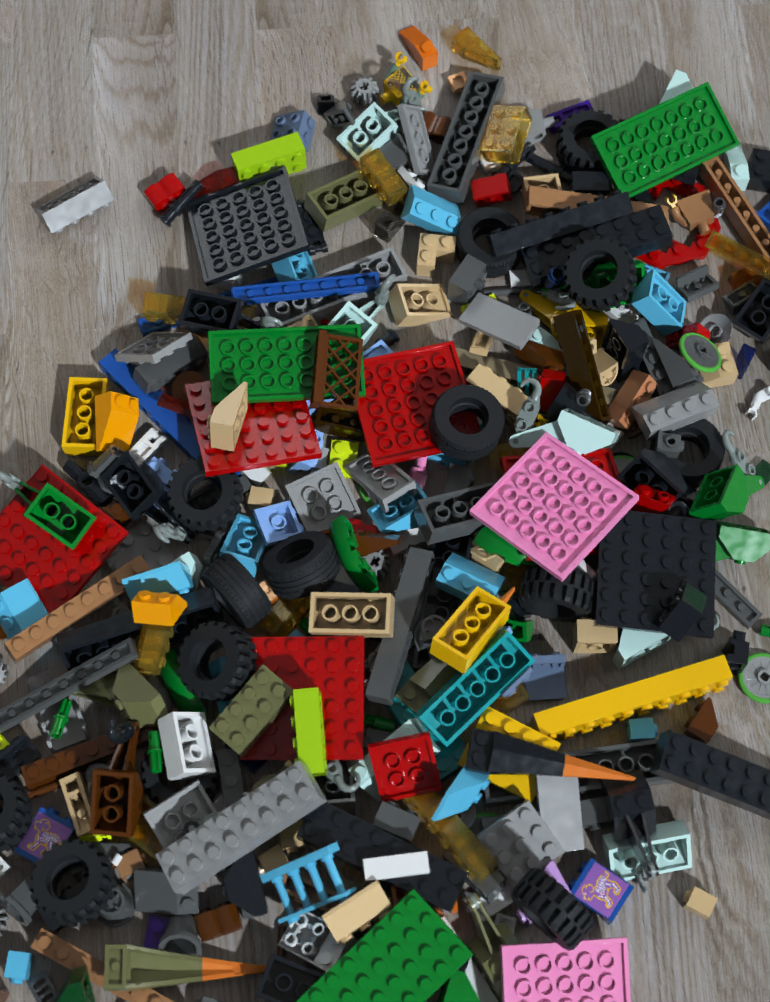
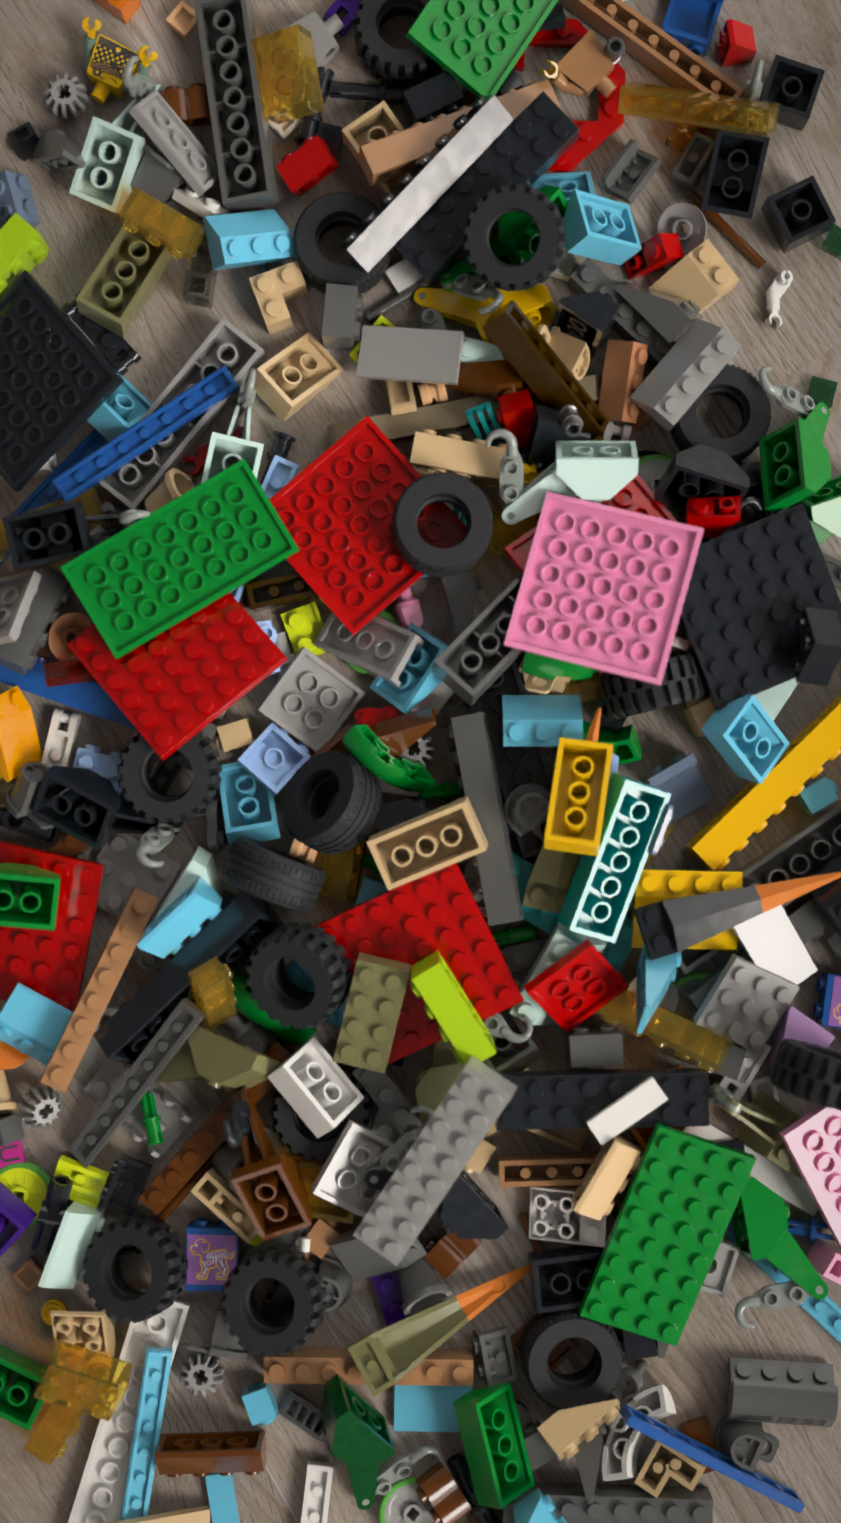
camera: 25 degrees left, 20 degrees up
light orange slope [131,590,187,626] -> none
green axle [147,731,163,773] -> none
tan slope [207,382,248,452] -> none
medium azure fence [260,842,357,924] -> none
reddish brown fence [310,329,363,412] -> none
dark blue cone [544,267,564,289] -> none
dark grey brick [654,431,684,459] -> none
dark grey wheel [679,333,722,373] -> none
clear blue slope [736,343,756,380] -> none
none -> light nougat wheel [417,383,448,407]
none -> reddish brown bar [687,190,766,269]
none -> medium azure slope [701,694,790,784]

